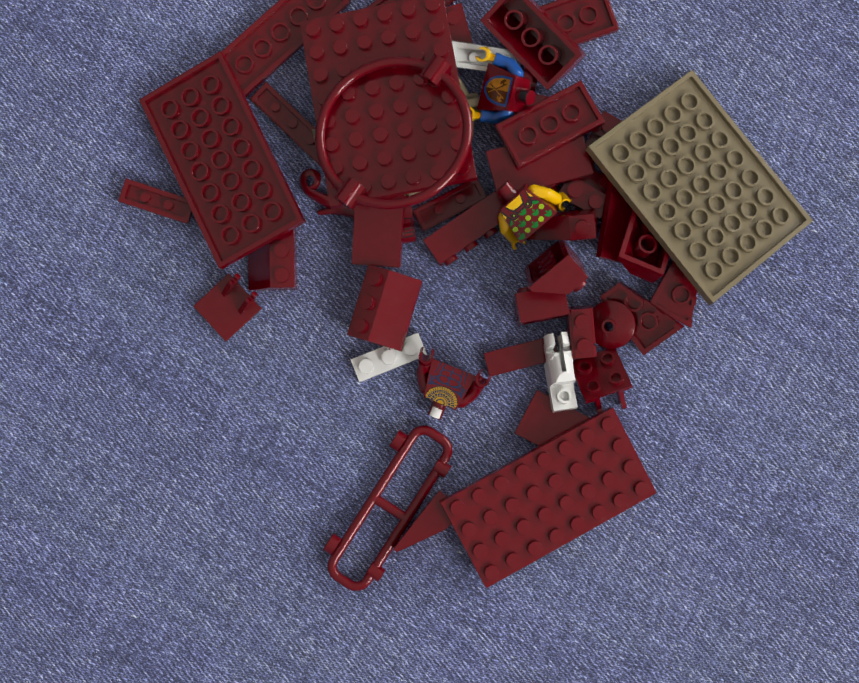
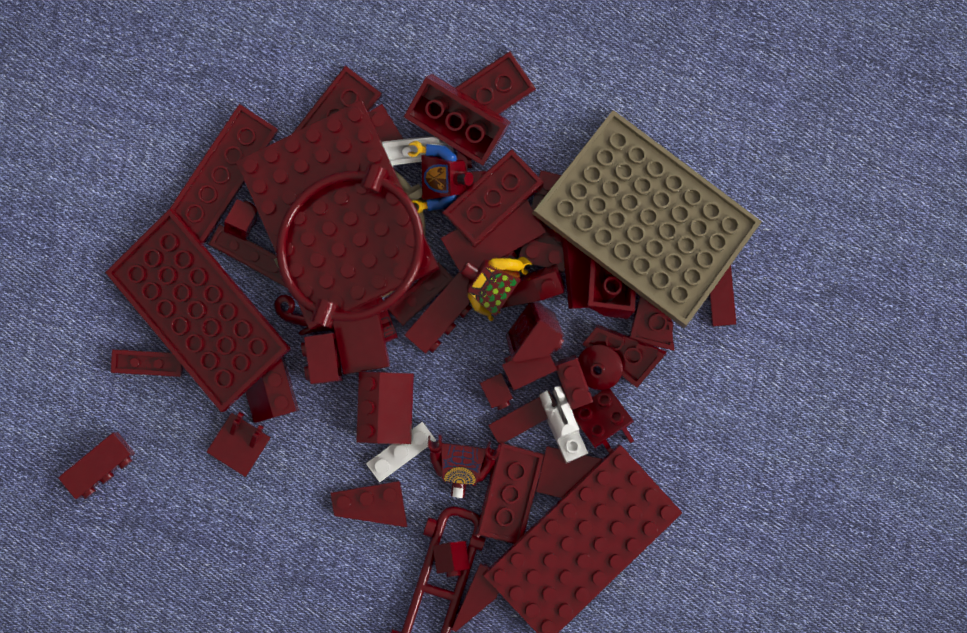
camera: 10 degrees left, 0 degrees up
none -> dark red brick [58,432,136,500]
none -> dark red brick [224,199,258,241]
none -> dark red brick [301,333,343,385]
none -> dark red wing [330,481,408,527]
none -> dark red brick [433,541,470,577]
none -> dark red tile [475,443,545,544]
none -> dark red brick [480,373,513,411]
none -> dark red tile [709,265,736,327]

